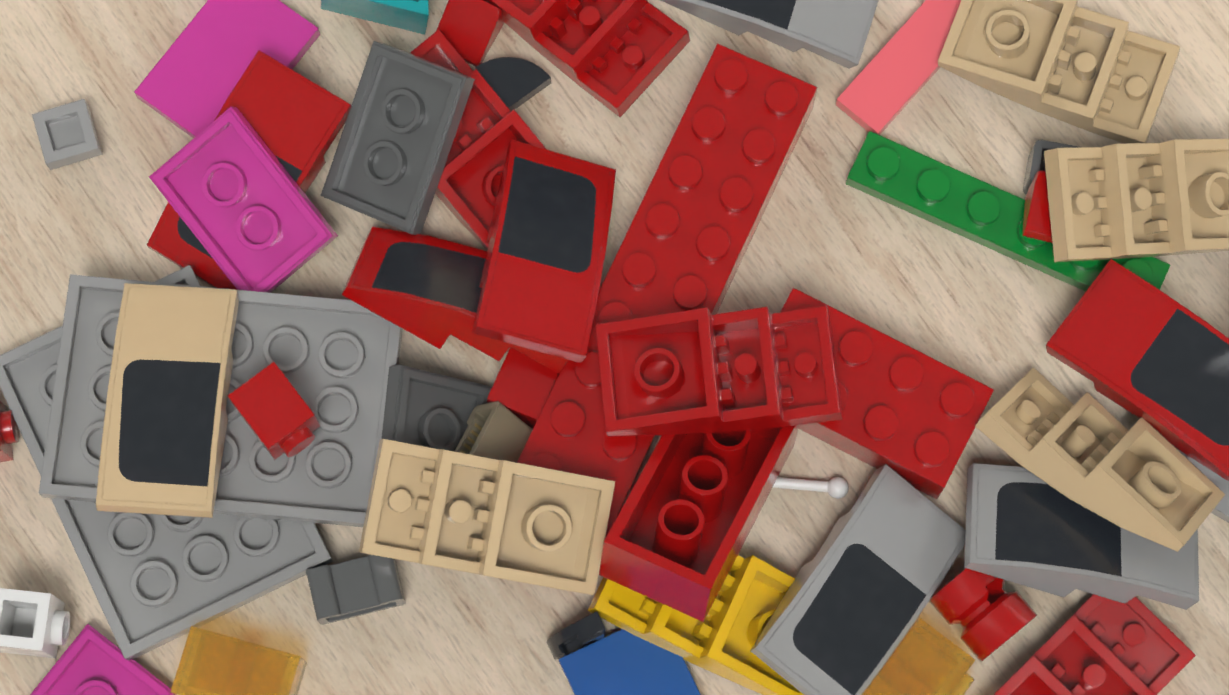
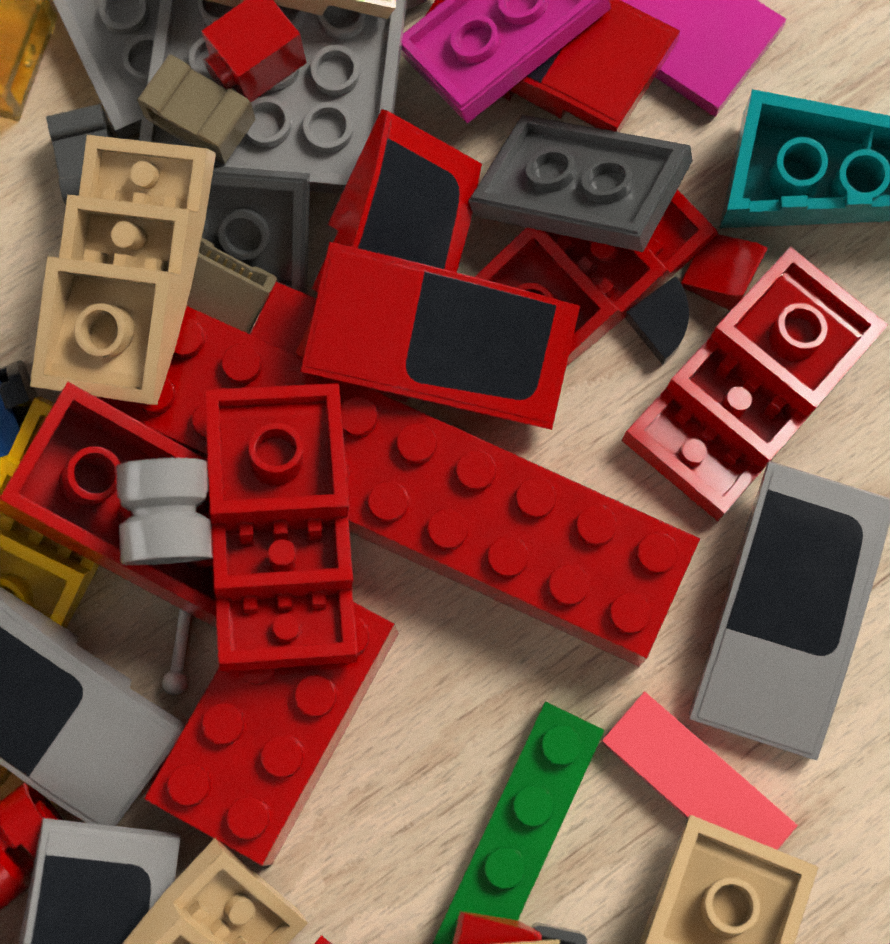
camera: 95 degrees right, 0 degrees up
none -> light grey wheel [116,458,213,565]
none -> dark tan piece [137,54,256,165]

